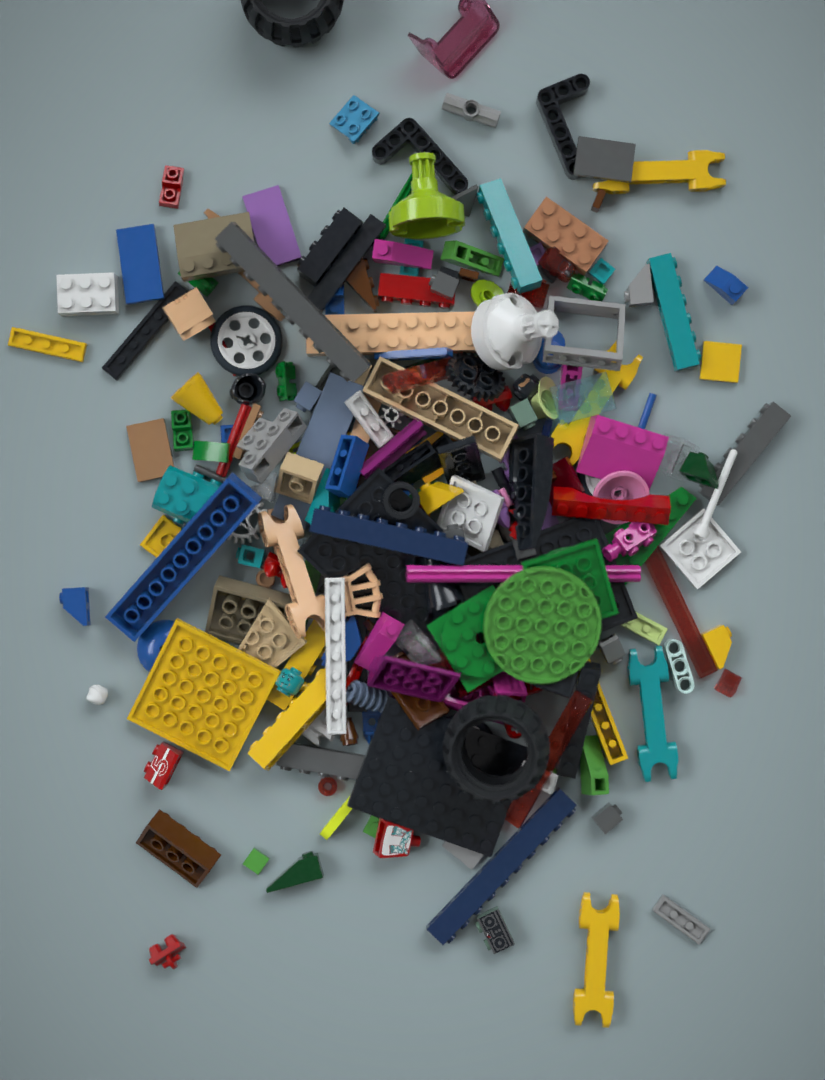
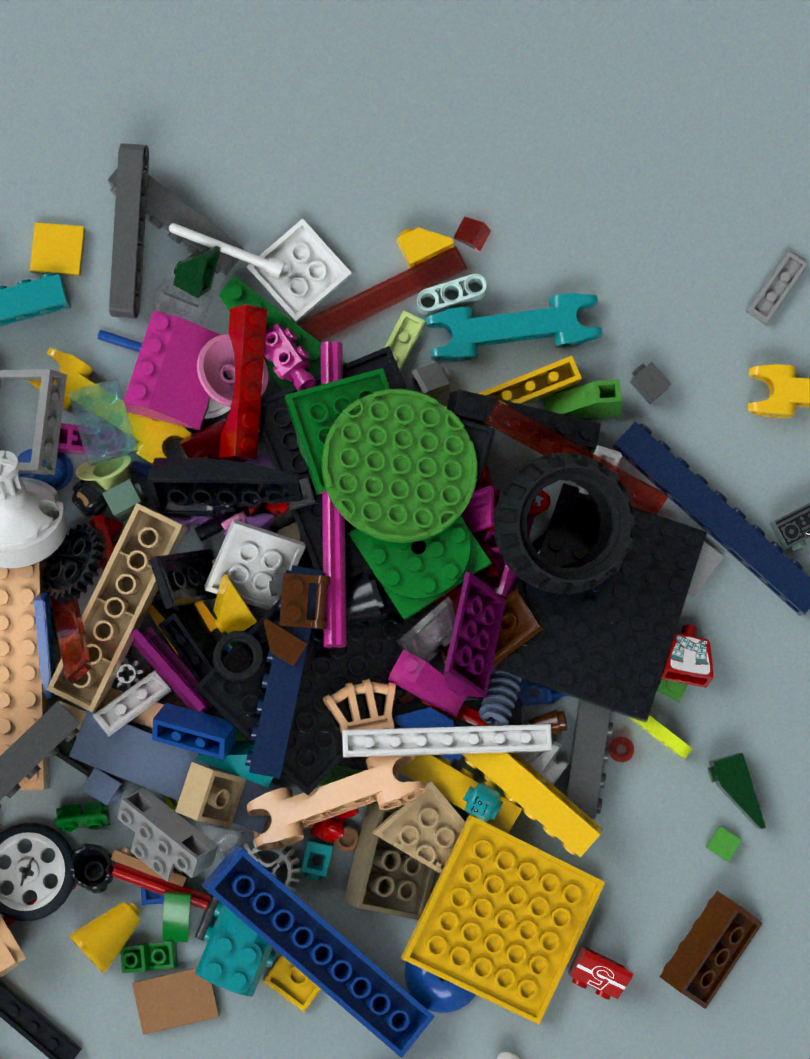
camera: 95 degrees left, 5 degrees down
none -> dark grey beam [109,143,149,319]
none -> reddish brown tile [264,618,307,666]
none -> reddish brown plate [279,573,331,629]

